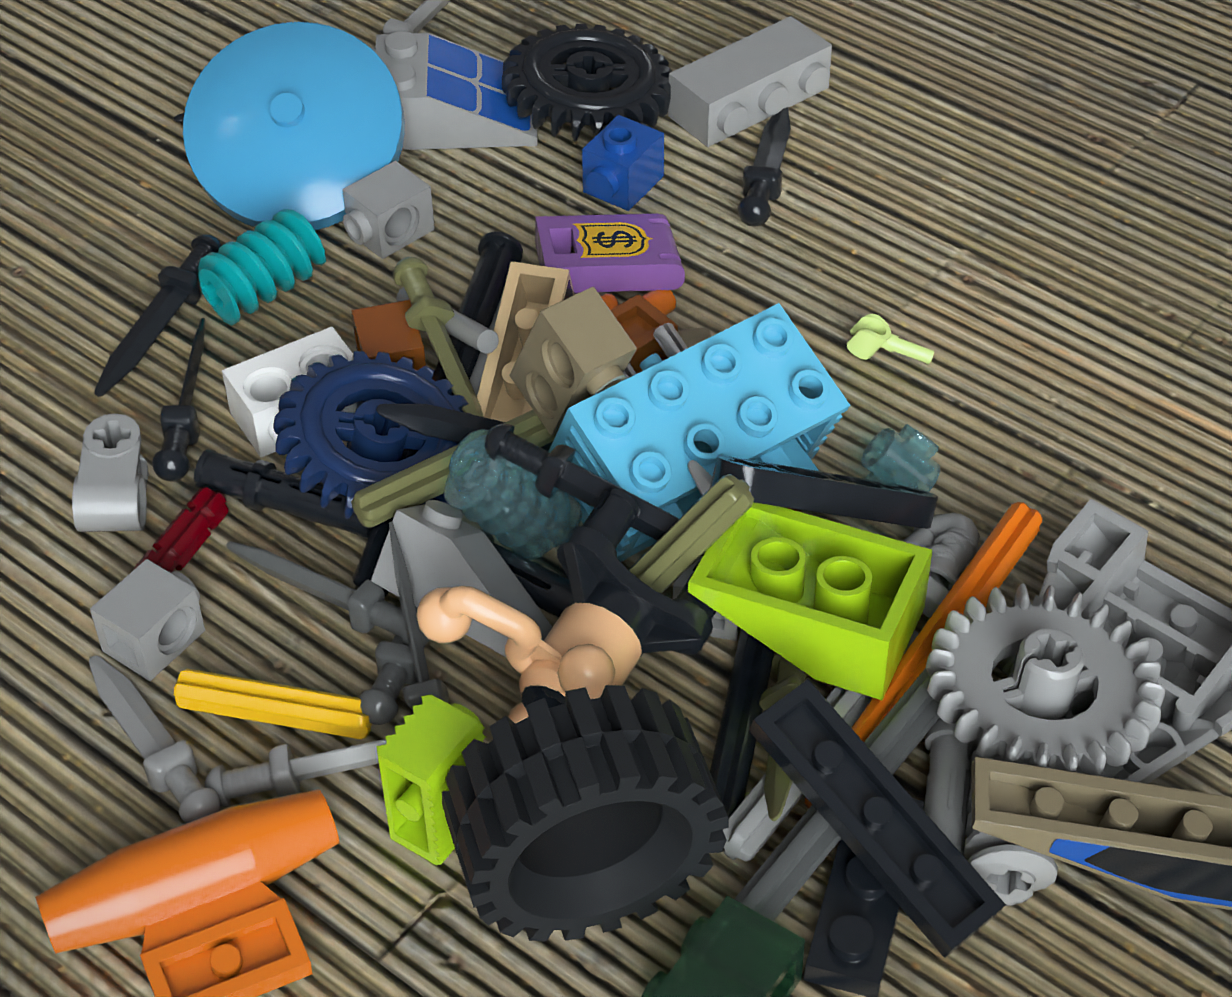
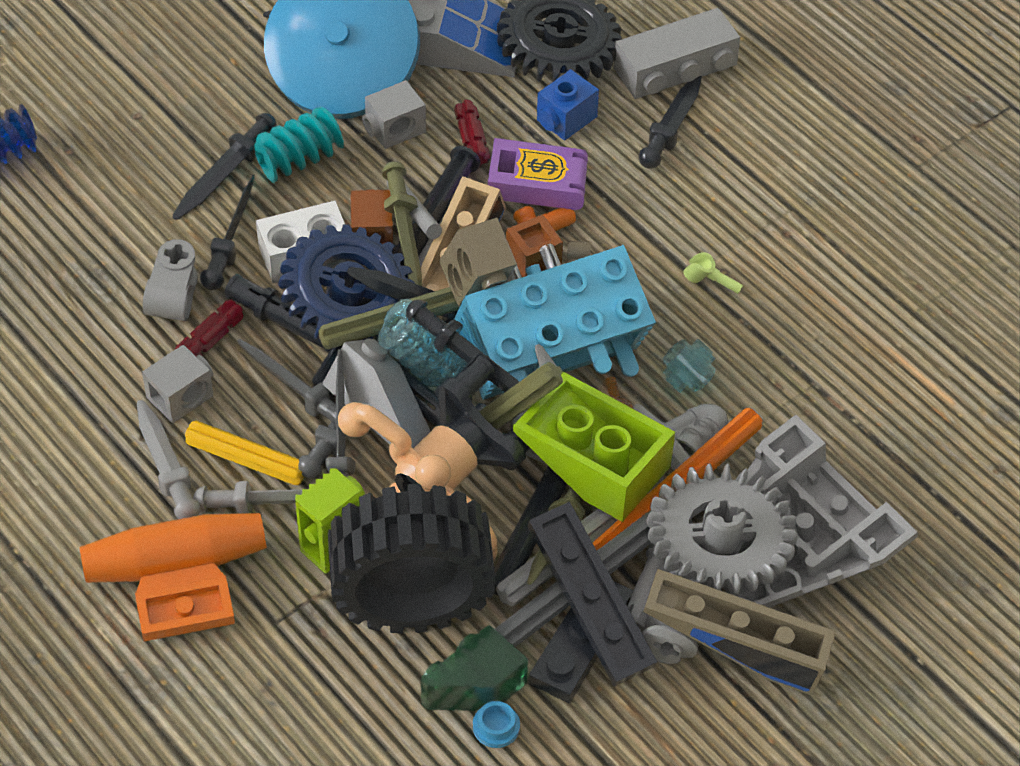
camera: 10 degrees right, 5 degrees up
black beam [710,456,938,529] -> none
none -> dark red axle [454,99,490,167]

